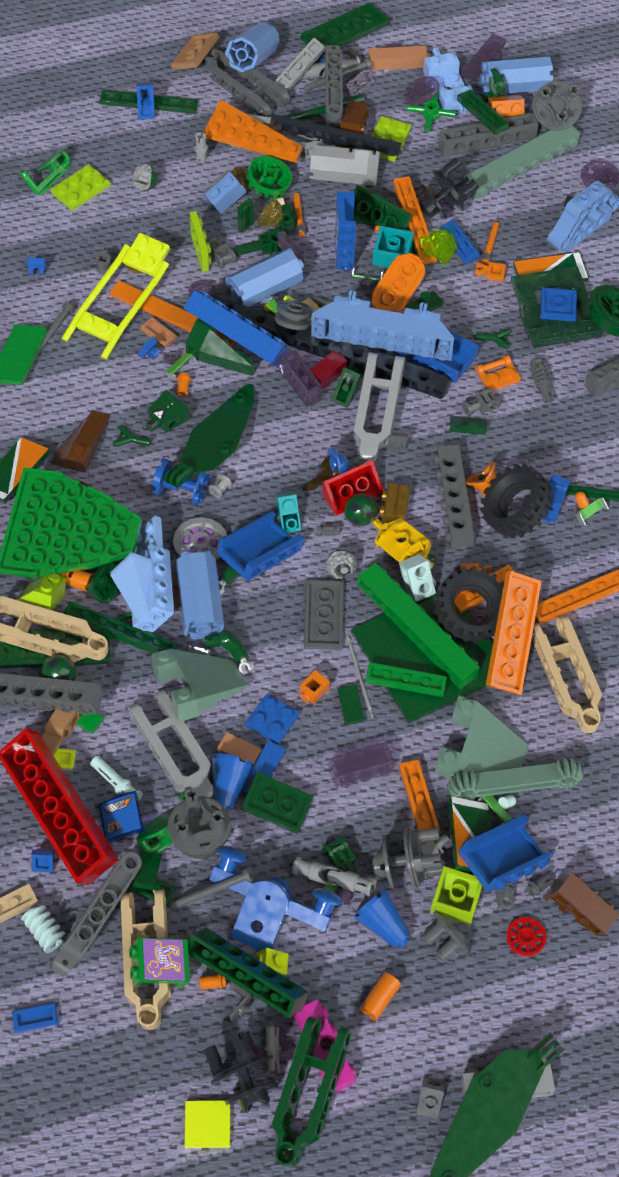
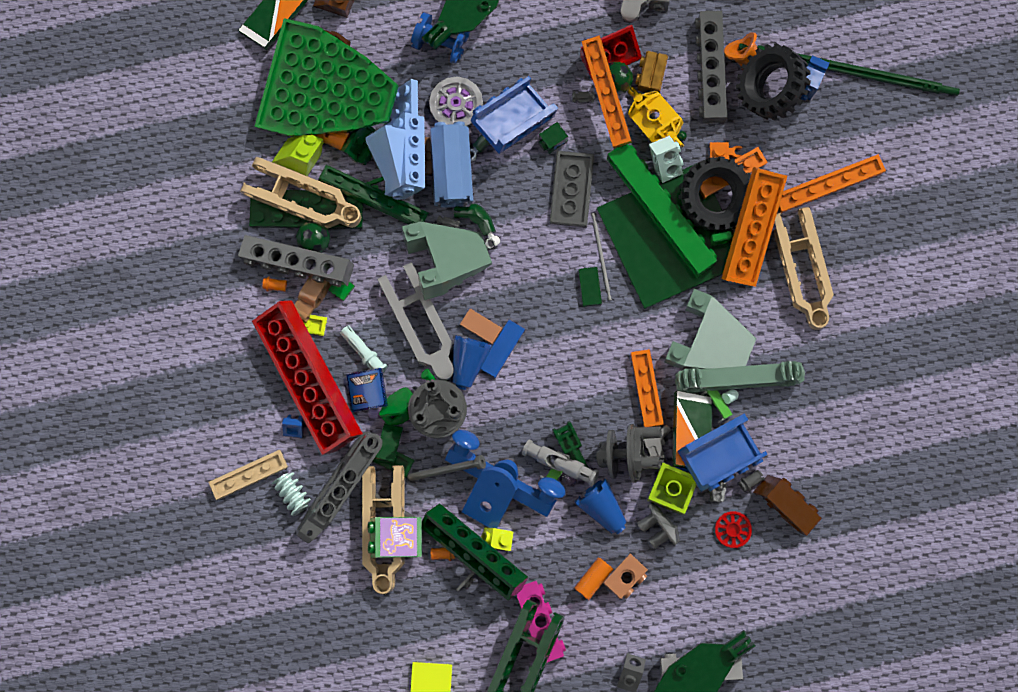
camera: 10 degrees right, 20 degrees up
blue tile [12,1002,59,1033] -> none
black piece [203,1031,278,1113] -> none
light grey bush [208,474,232,499] -> none
dark green plate [241,772,313,834] -> none
blue plate [245,694,300,745] -> none
light grey pin [264,1026,281,1073] -> none
teal slope [275,490,301,533] -> none
orange brick [299,670,330,704] -> none
piece [303,447,350,491] -> none
light grey piece [326,549,357,579] -> none
clear purple brick [328,742,394,788] -> none
green plate [365,662,447,697] -> none
piece [575,491,609,525] -> none
none -> orange pin [262,276,287,292]
none -> dark green brick [538,122,568,154]
none -> orange plate [582,35,632,148]
none -> nougat brick [603,554,648,599]
none -> green tile [710,231,732,246]

